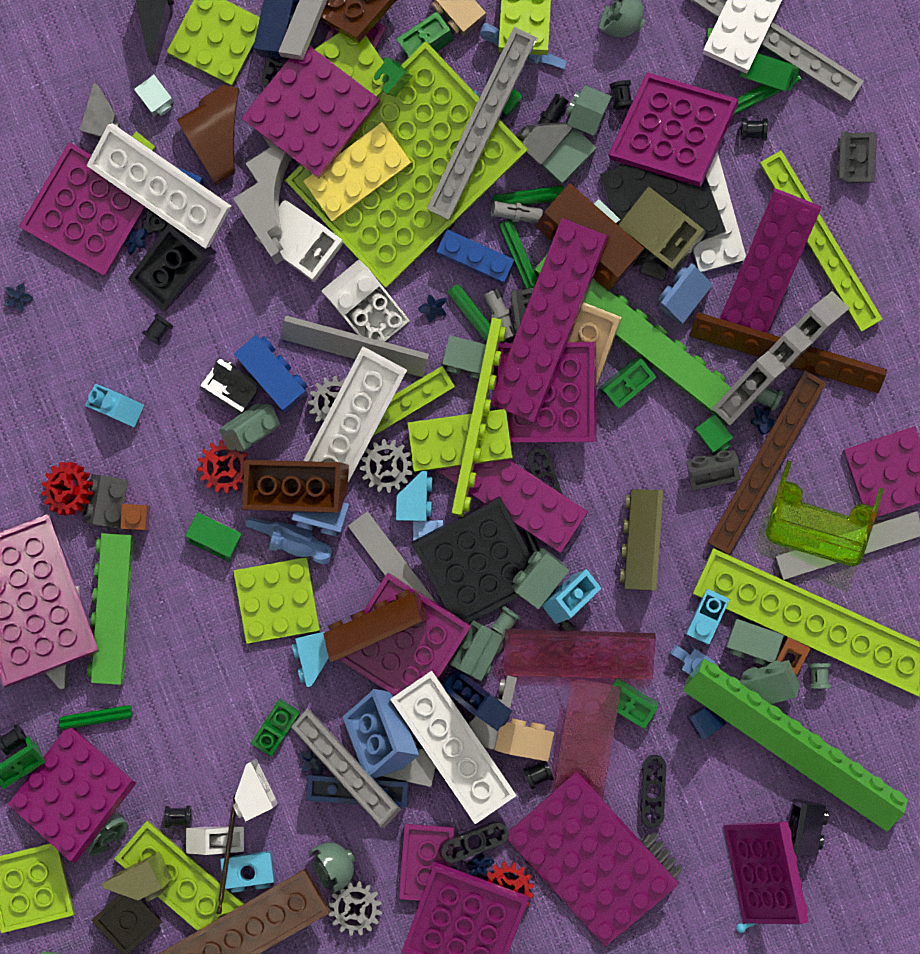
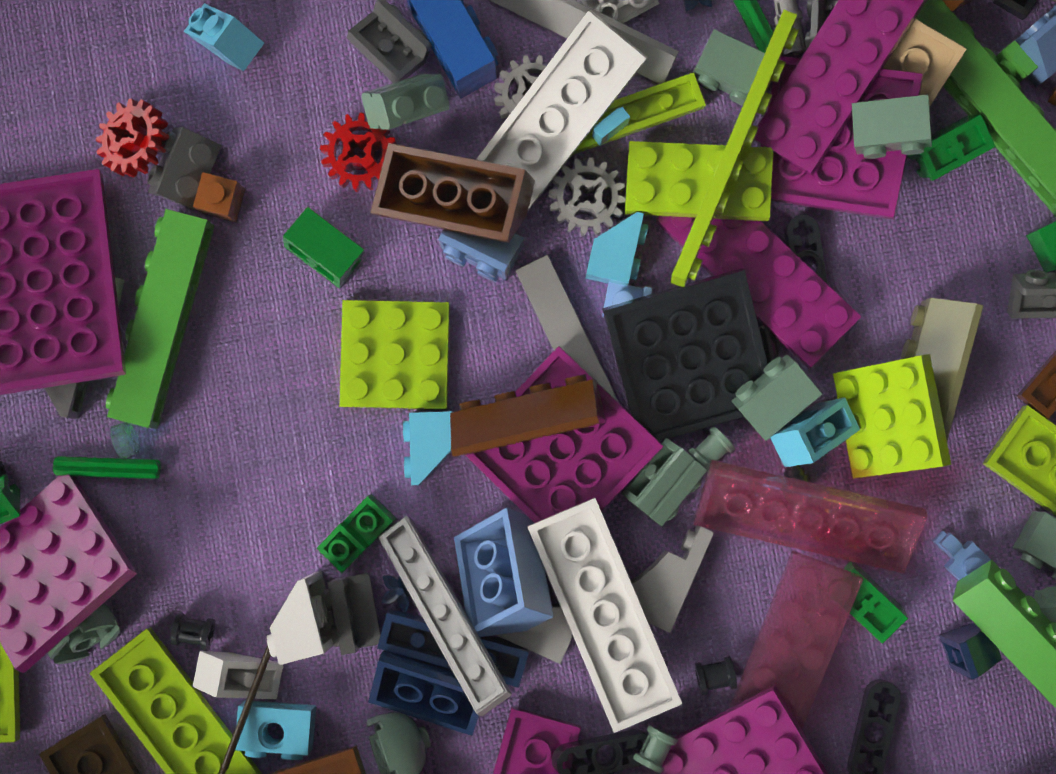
camera: 15 degrees right, 0 degrees up
olive slope [102,852,173,901] -> none
medium blue animal [245,517,332,564] -> none
dark blue brick [442,667,512,731] -> none
tan brick [495,718,554,761] -> none
medium azure slope [684,589,730,645] -> none
none -> clear light blue tile [110,422,140,458]
none -> dark grey bracket [324,573,381,655]
none -> dark blue slope [368,650,479,736]
none -> medium azure tile [592,107,630,146]
none -> sand green bush [633,725,678,773]
none -> lime plate [833,354,952,479]
none -> sand green brick [852,95,932,159]
none -> bright green plate [996,40,1038,83]

